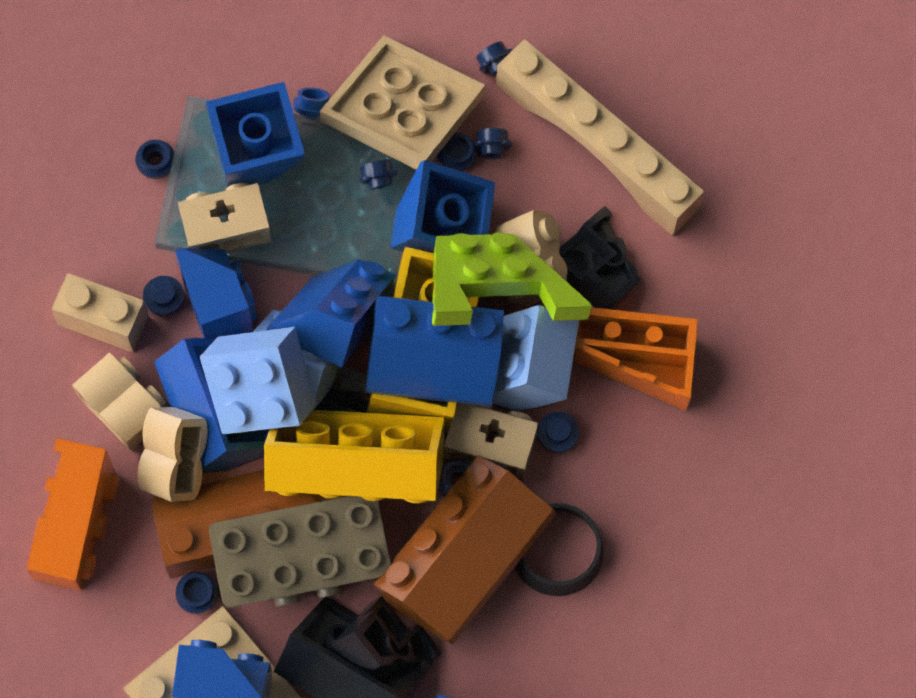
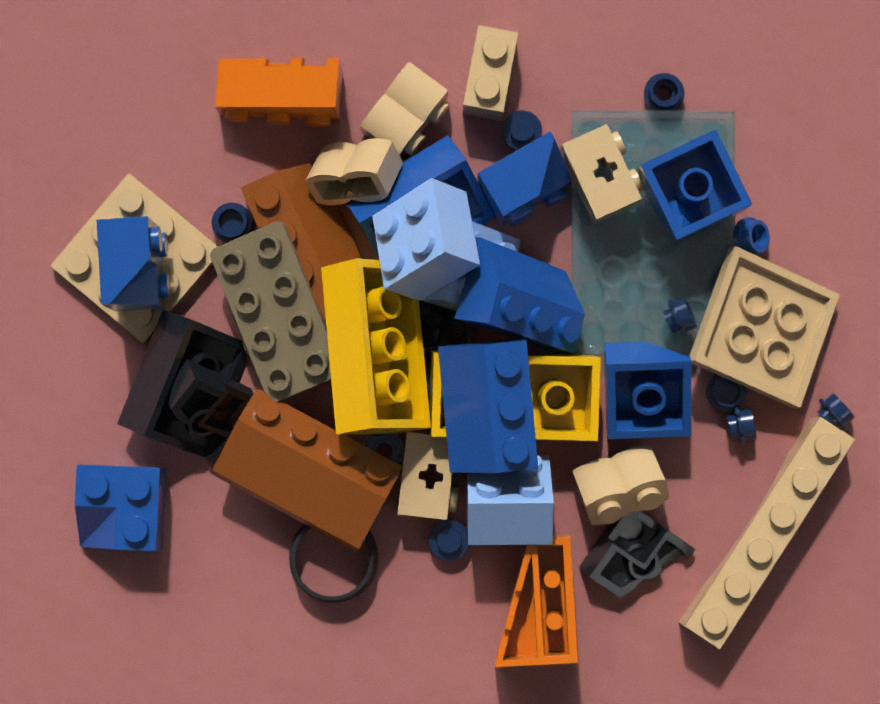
camera: 80 degrees right, 15 degrees up
lime wing [432,232,592,326] -> none

